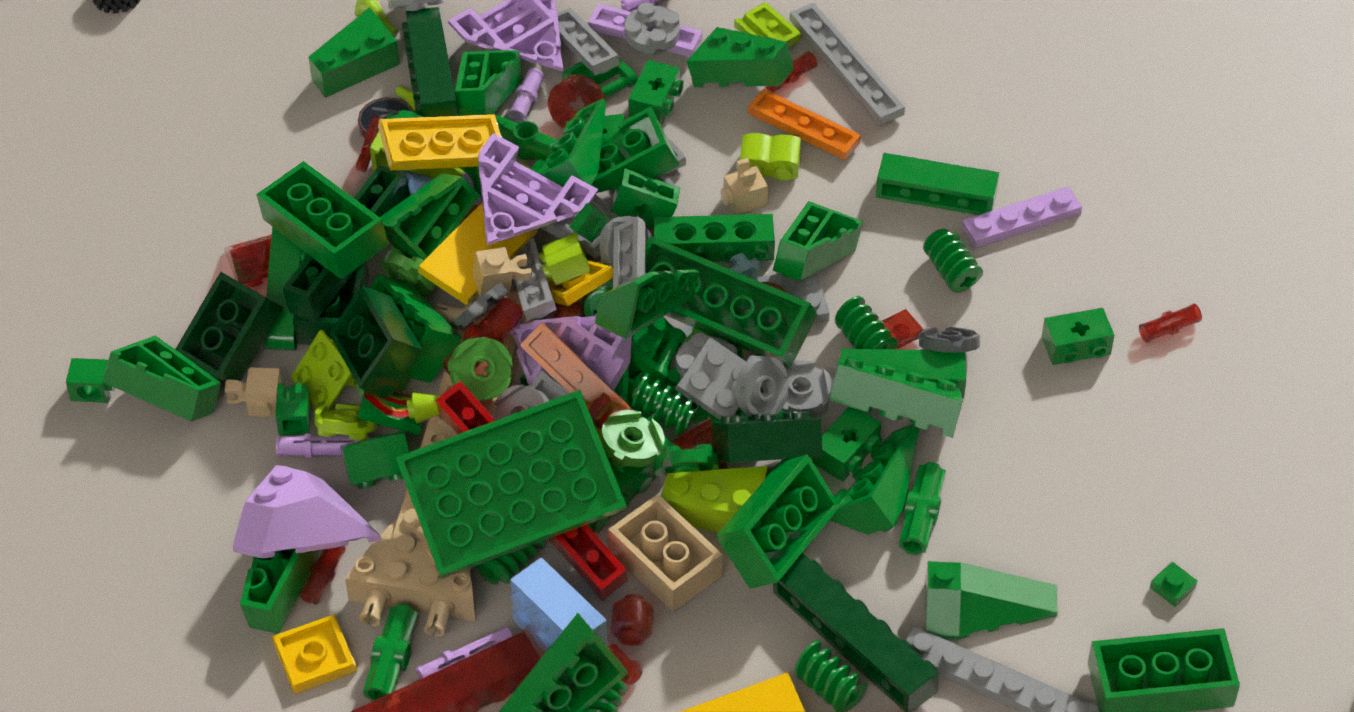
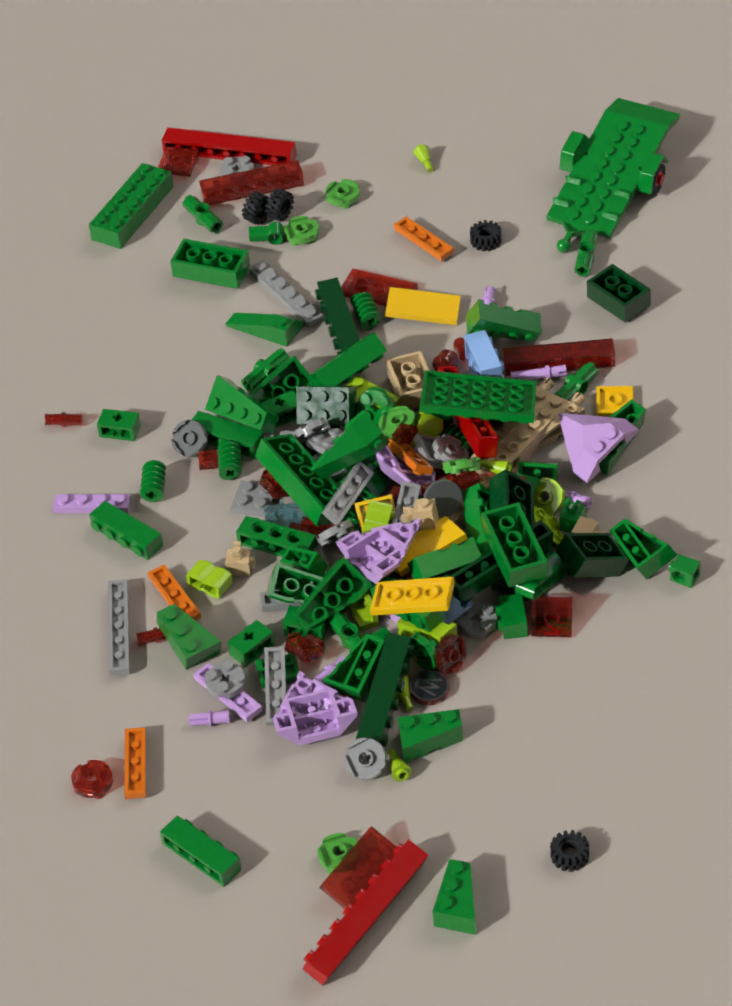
camera: 150 degrees left, 5 degrees down
green plate [569,203,609,243] -> none
lime plate [734,2,801,47] -> none
green wedge [773,201,864,281] -> none
green plate [1150,561,1198,607] -> none

